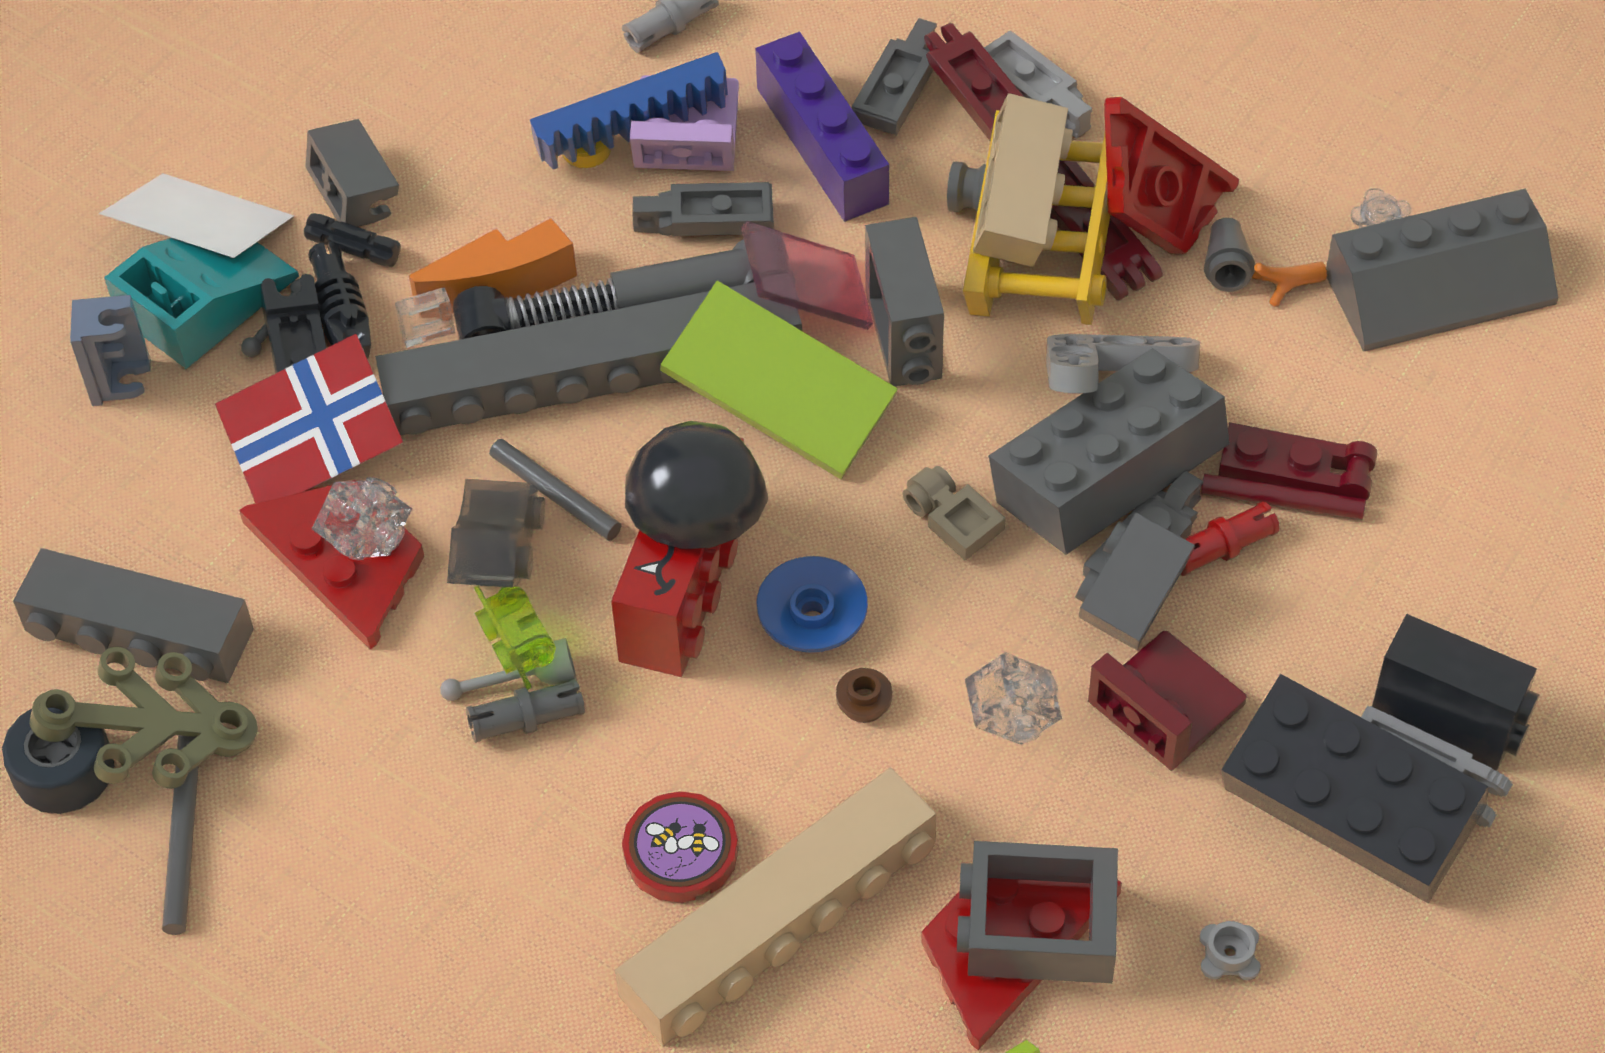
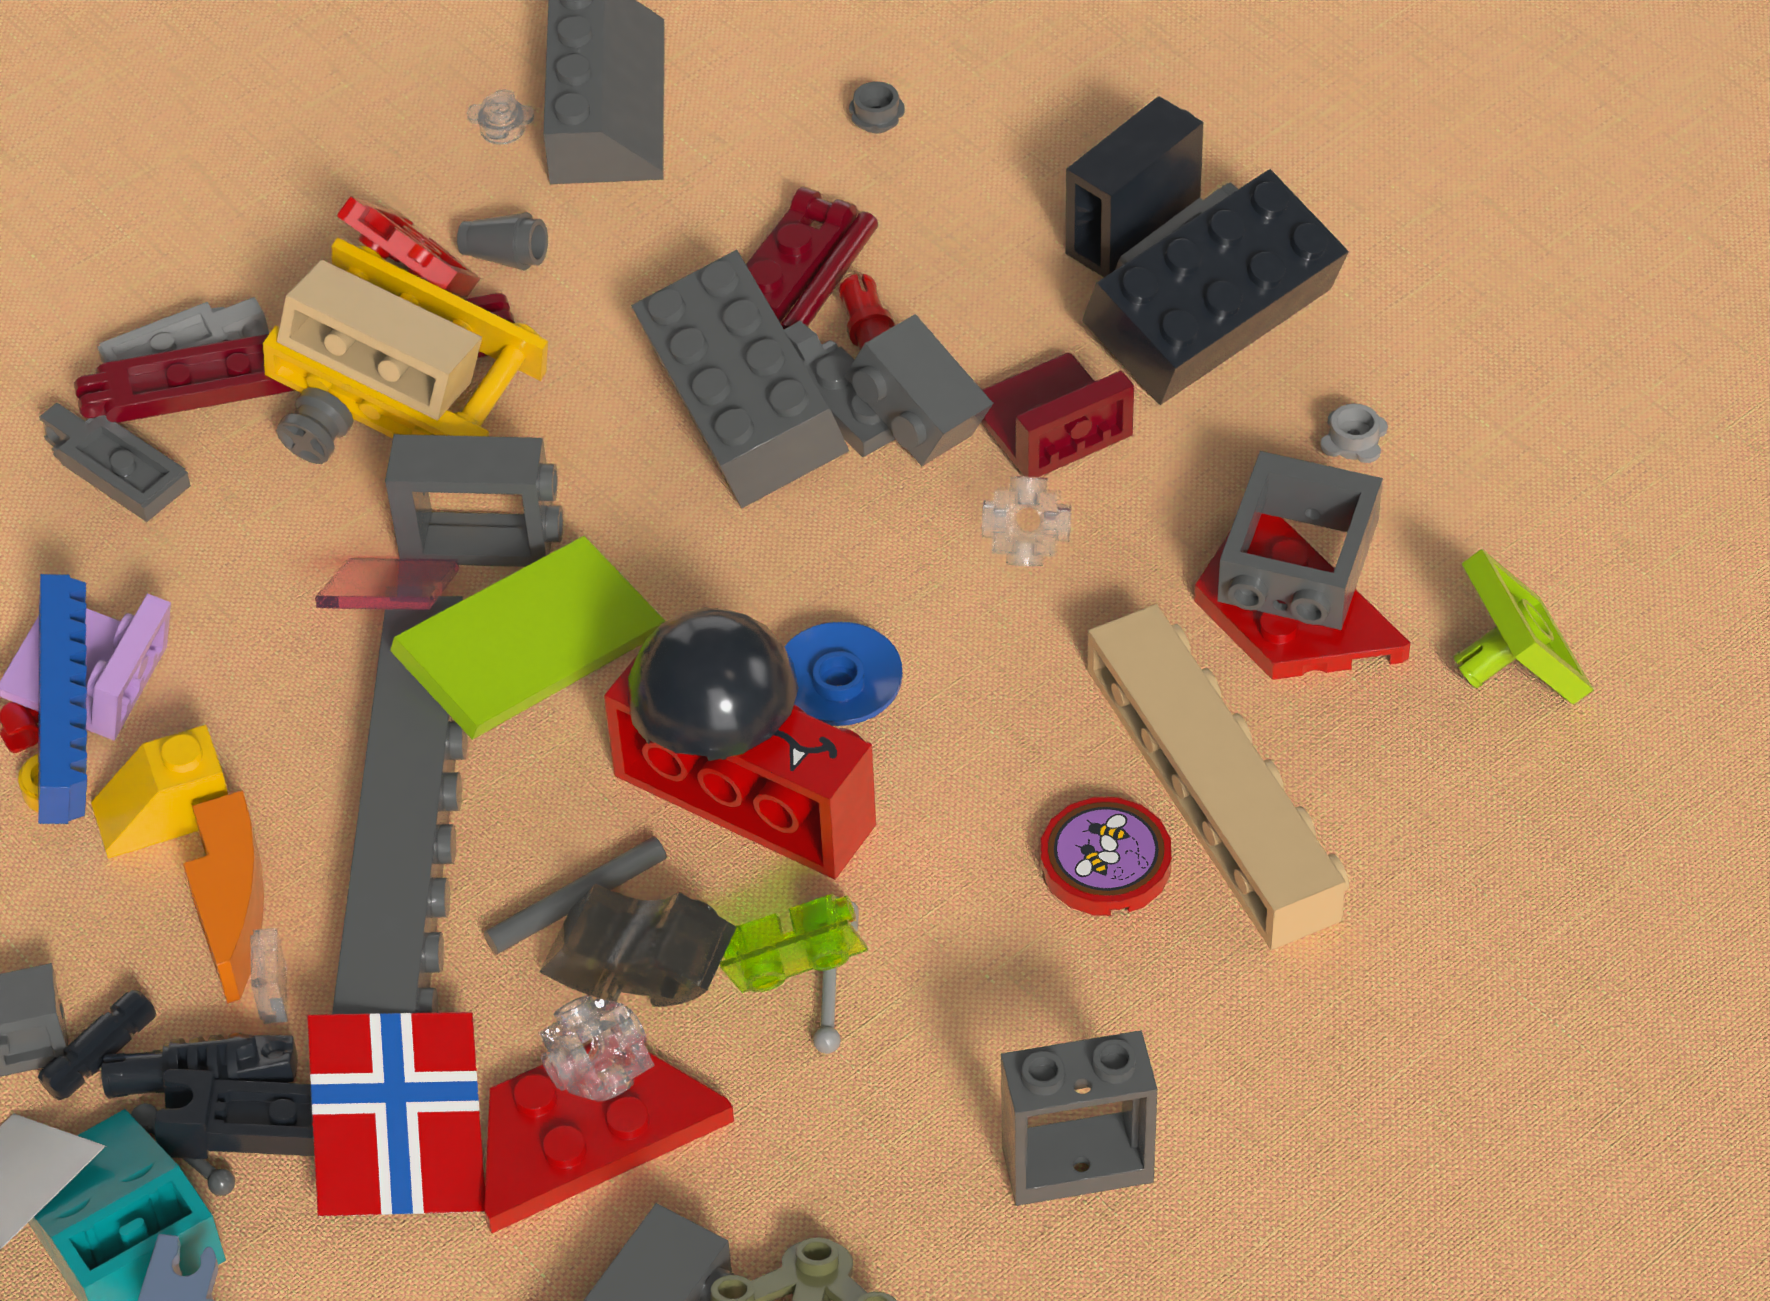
camera: 75 degrees left, 5 degrees down
piece [453,234,792,340] -> none
dark grey pin [466,679,585,743] -> none
dark grey hinge [632,182,774,236] -> none
dark purple brick [755,31,889,222] -> none
reddish brown plate [836,668,892,723] -> none
dark tan plate [902,466,1005,560] -> none
light grey beam [1046,334,1200,393] -> none
orange bar [1252,261,1327,307] -> none
none -> yellow slope [91,725,228,859]
none -> dark grey plate [849,81,905,134]
none -> dark grey window [1001,1030,1158,1206]

